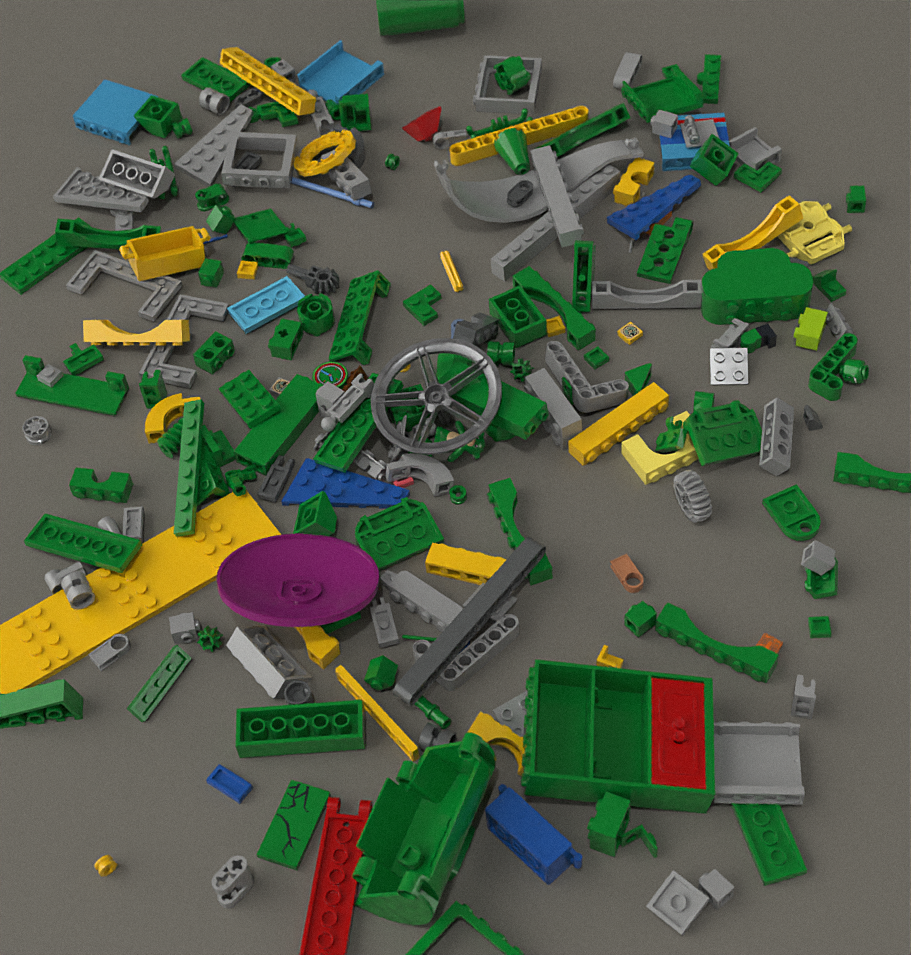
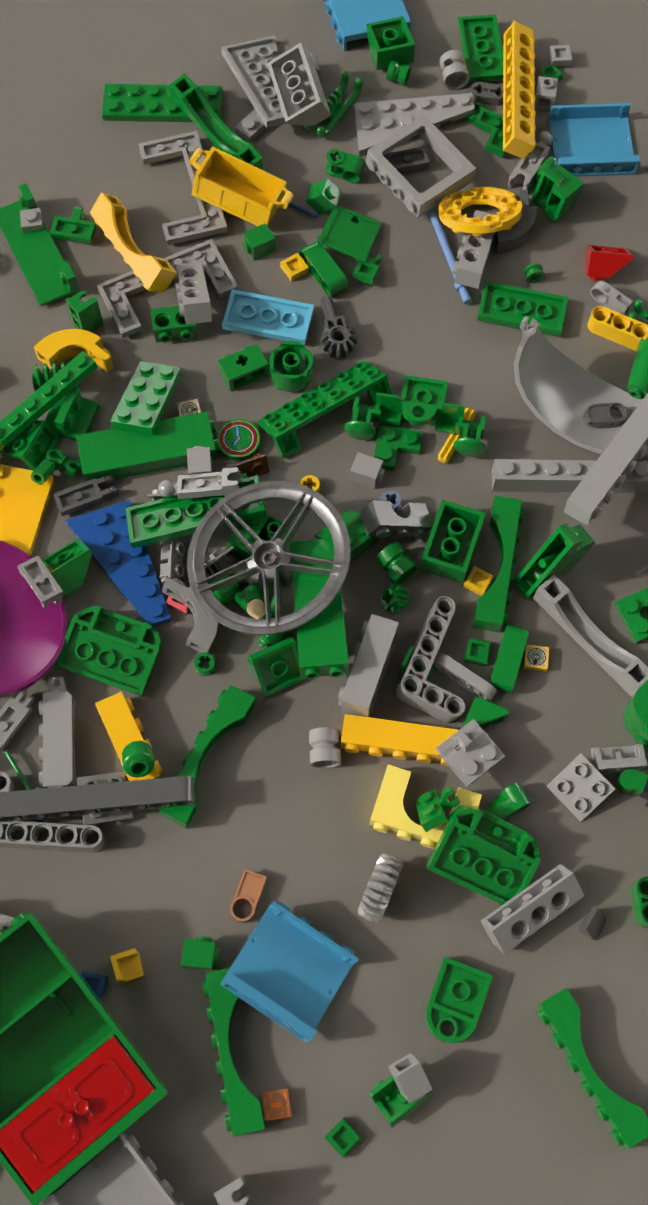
camera: 40 degrees right, 15 degrees up
none -> light grey hinge [18,556,63,610]
none -> green head [122,741,155,778]
none -> light grey brick [174,262,212,324]
none -> dark azure panel [220,901,359,1043]
none -> green bracket [247,637,307,697]
none -> light grey wheel [309,727,341,768]
none -> green piece [344,375,486,457]
none -> light grey brick [350,452,385,489]
none -> light grey beam [433,653,497,702]
none -> light grey hinge [436,719,505,787]
none -> green plate [477,281,568,337]
none -> green beam [489,624,529,693]
none -> light grey plate [549,45,572,66]

